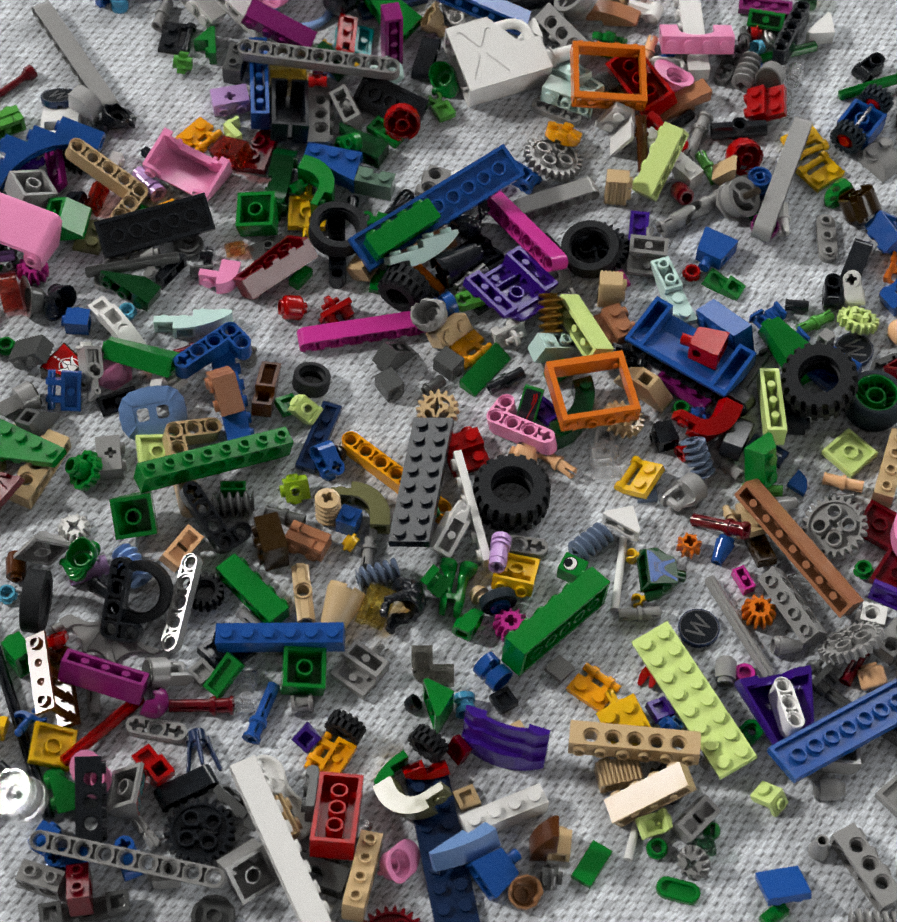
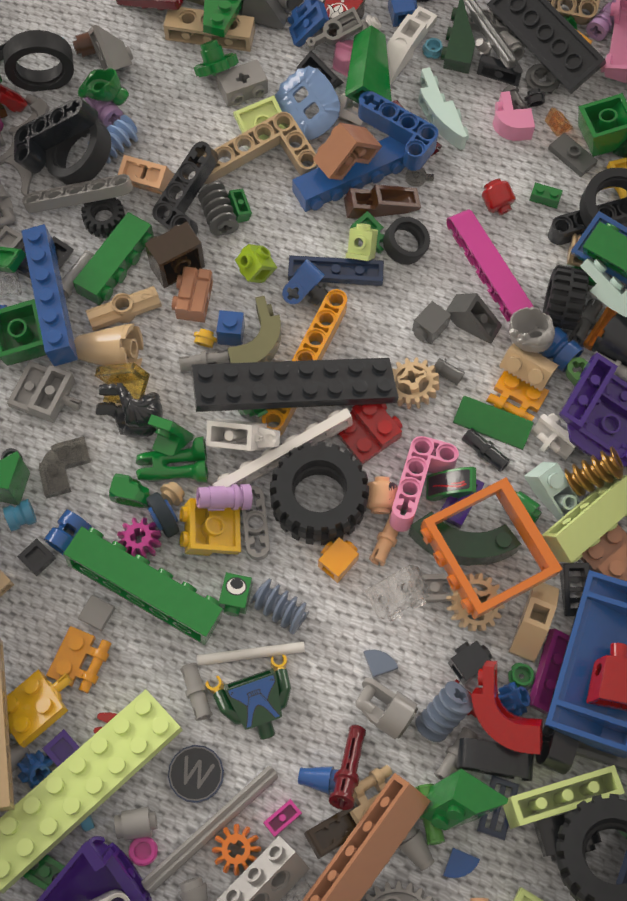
camera: 75 degrees right, 10 degrees up
white gear [58,513,91,543] -> none
green slope [109,491,158,540] -> none
green brick [134,426,294,493] -> none
wedge [233,235,319,300] -> none
dark grey pin [264,505,306,525] -> none
tan piece [314,488,341,526] -> none
red hips [318,296,355,324] -> none
sand blue piece [355,558,401,593] -> none
dark grey brick [433,346,464,382] -> none
white slope [602,506,641,542] -> none
yellow plate [614,456,665,499] -> none
orange gear [676,533,702,559] -> none
none -> light orange brick [318,537,359,583]

